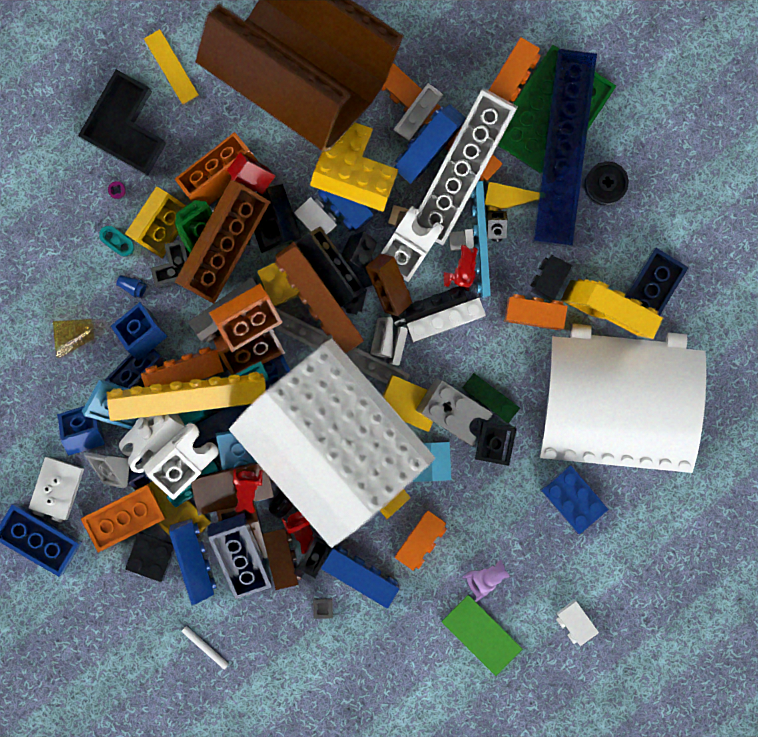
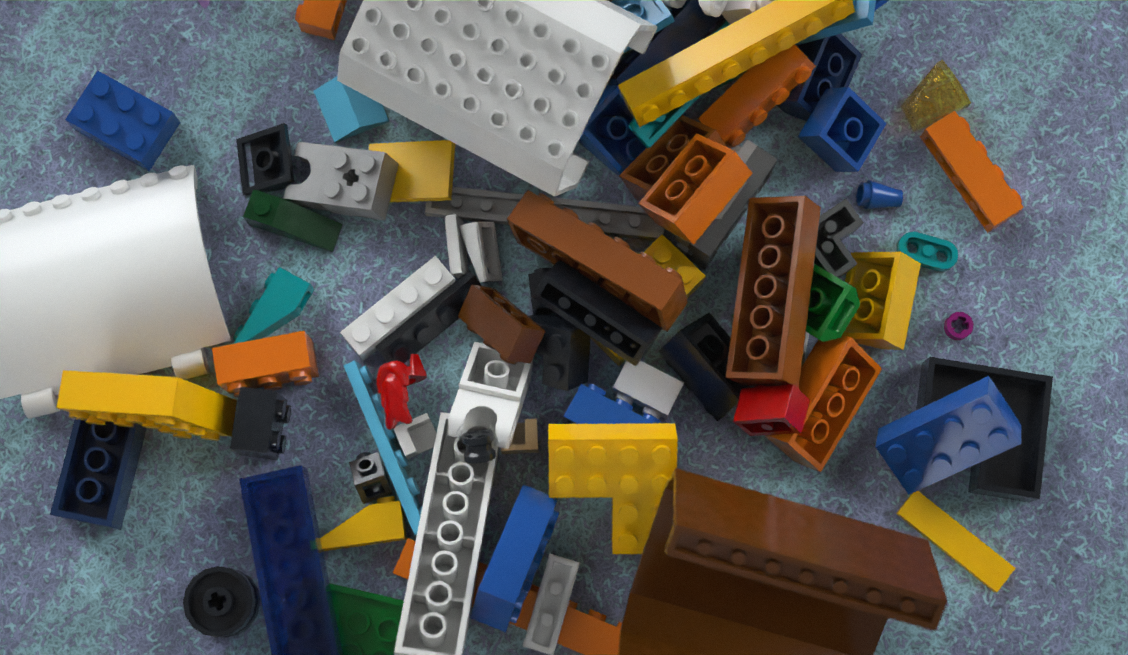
camera: 165 degrees right, 10 degrees down
none -> teal slope [233,267,315,344]
none -> black wheel [462,429,496,463]
none -> blue brick [875,376,1021,495]
none -> orange brick [920,111,1024,233]

